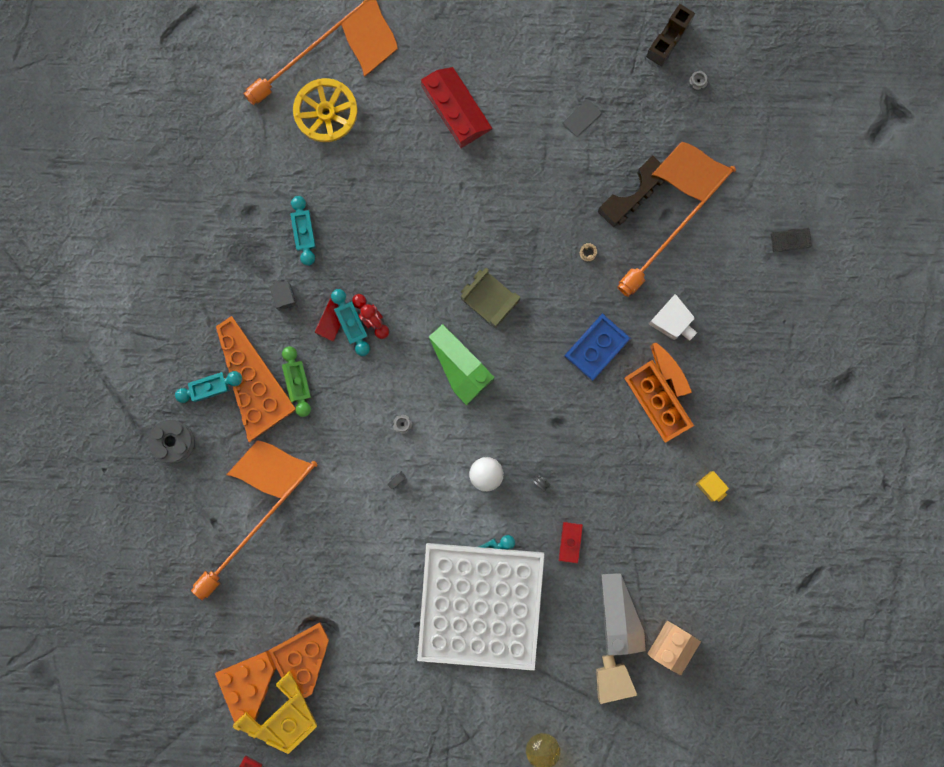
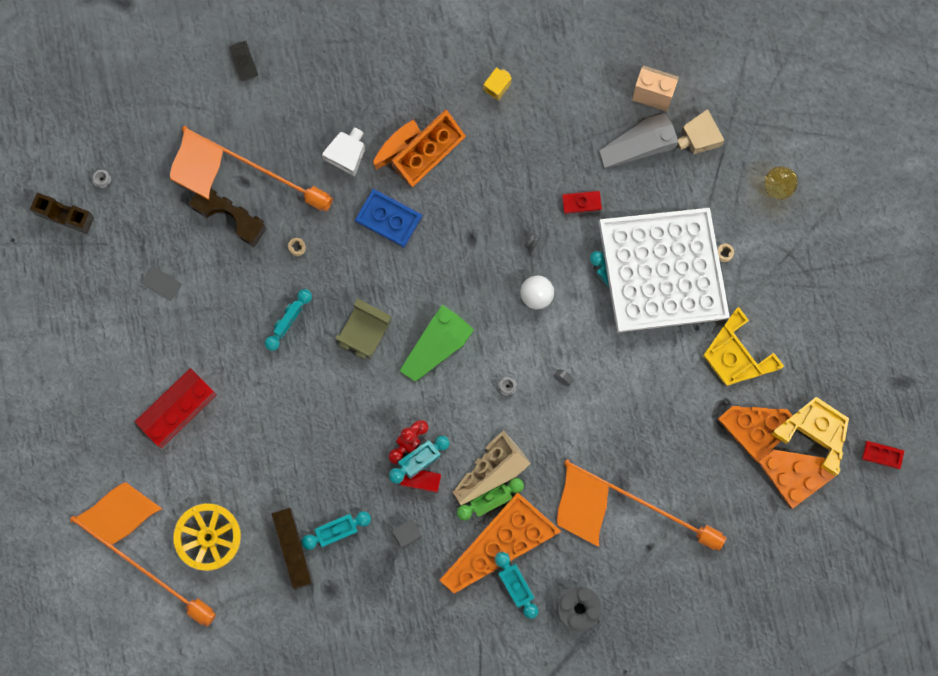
camera: 105 degrees left, 5 degrees down
none -> teal plate [264,289,312,351]
none -> dark brown arch [271,508,314,590]
none -> tan wedge [453,430,530,505]
none -> yellow wing [703,307,784,386]
none -> tan bush [717,244,734,262]

